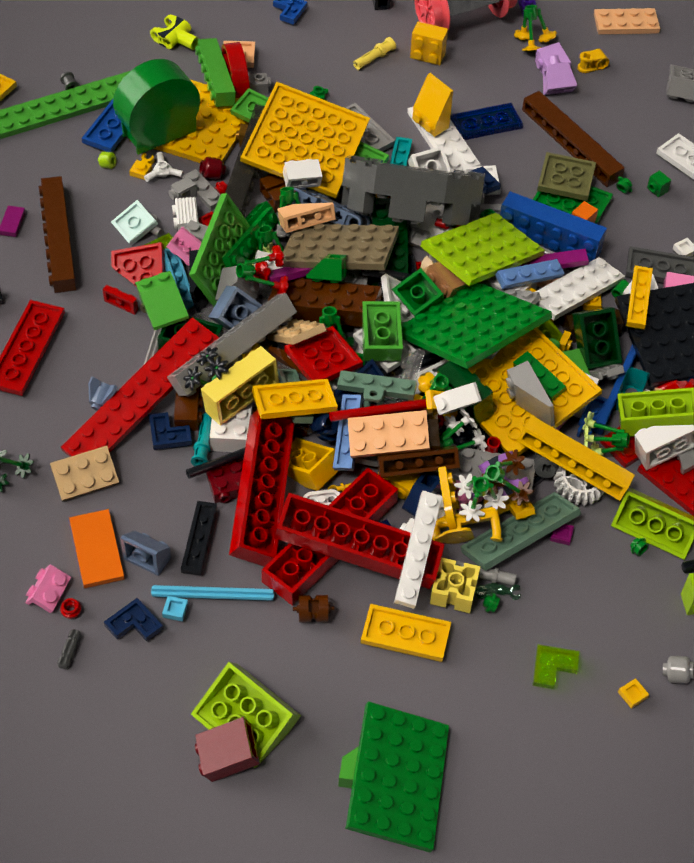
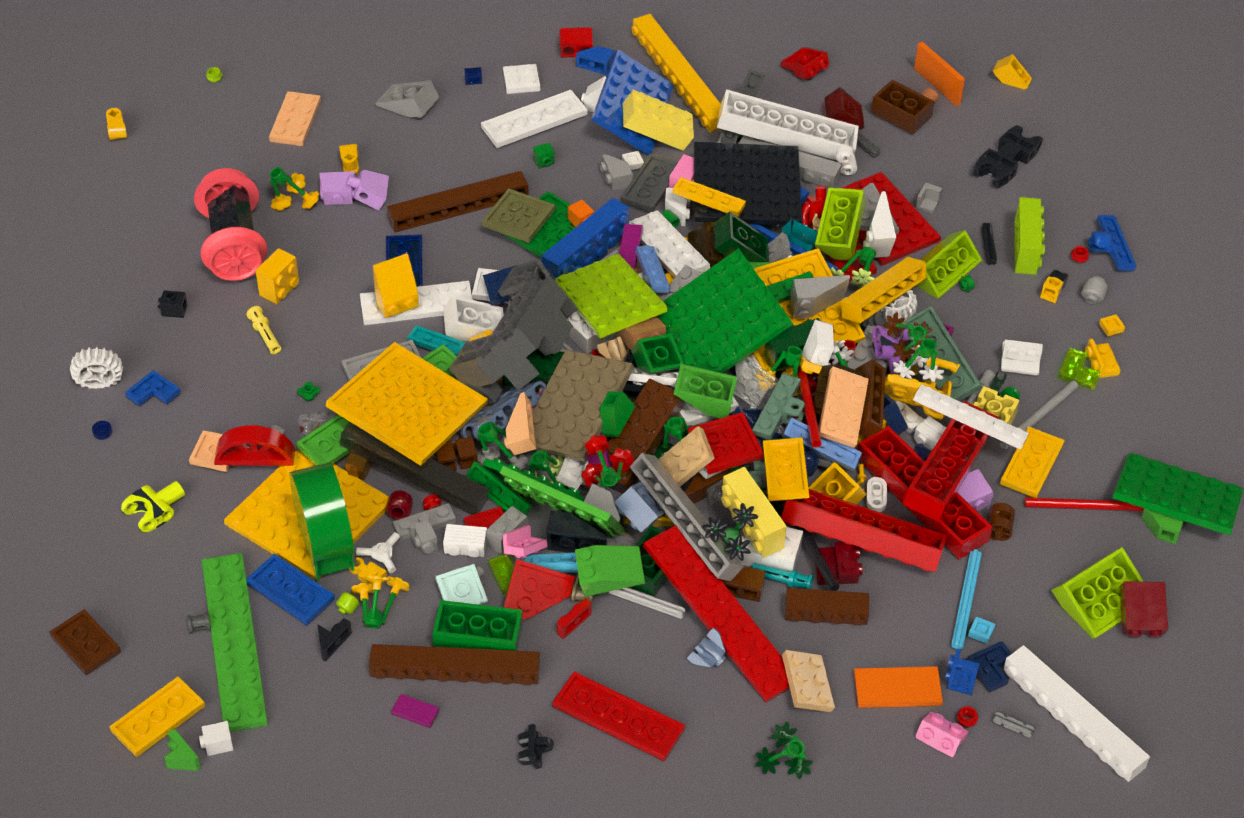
camera: 75 degrees left, 5 degrees down
sand blue slope [120,531,171,576] -> none
dark blue plate [149,412,192,450] -> none
black plate [181,501,217,576] -> none
bright green brick [195,38,236,107] -> none
white brick [283,159,323,188] -> none
green plate [616,176,632,193] -> none
none -> reddish brown plate [49,609,121,675]
none -> black slope [317,618,352,662]
none -> plant [351,575,410,629]
none -> green brick [432,600,523,651]
none -> light grey slope [600,154,633,191]
none -> reddish brown brick [785,588,869,625]
none -> blue bracket [945,648,979,695]
none -> lavender torso [957,469,994,511]
none -> light grey piece [1000,380,1079,449]
none -> white bracket [1001,340,1043,375]
none -> white brick [1003,645,1150,782]
none -> red piece [1024,497,1144,511]
none -> yellow leg [1040,269,1069,303]
none -> yellow bracket [1085,339,1121,378]

